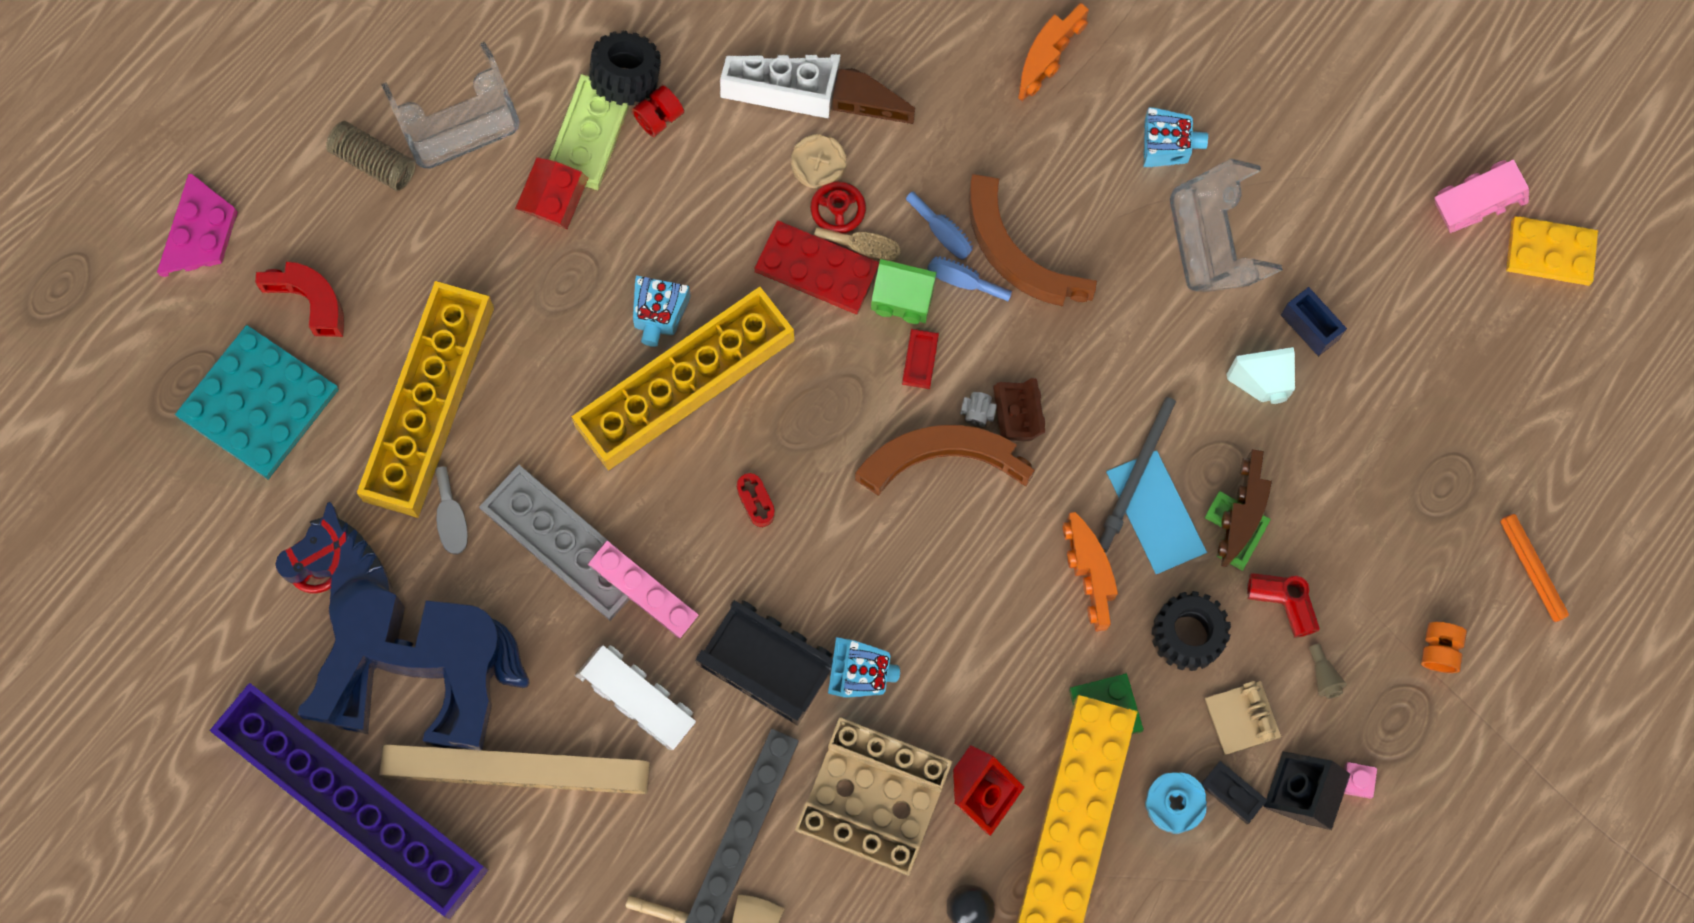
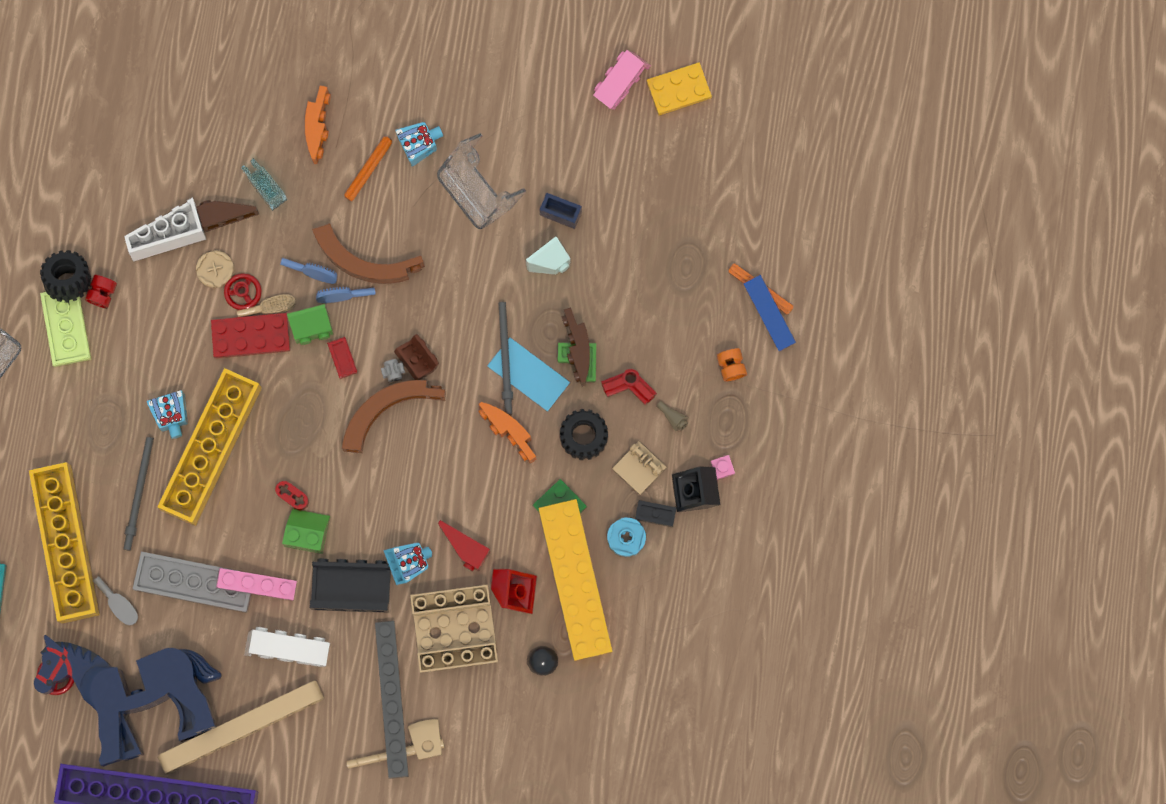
camera: 25 degrees left, 5 degrees up
red slope [515,157,589,230] -> none
none -> dark grey bar [123,437,154,551]
none -> clear light blue hinge [241,158,287,211]
none -> bright green slope [282,509,330,554]
none -> orange axle [344,136,392,201]
none -> red slope [438,520,491,572]
none -> blue tile [744,275,796,351]

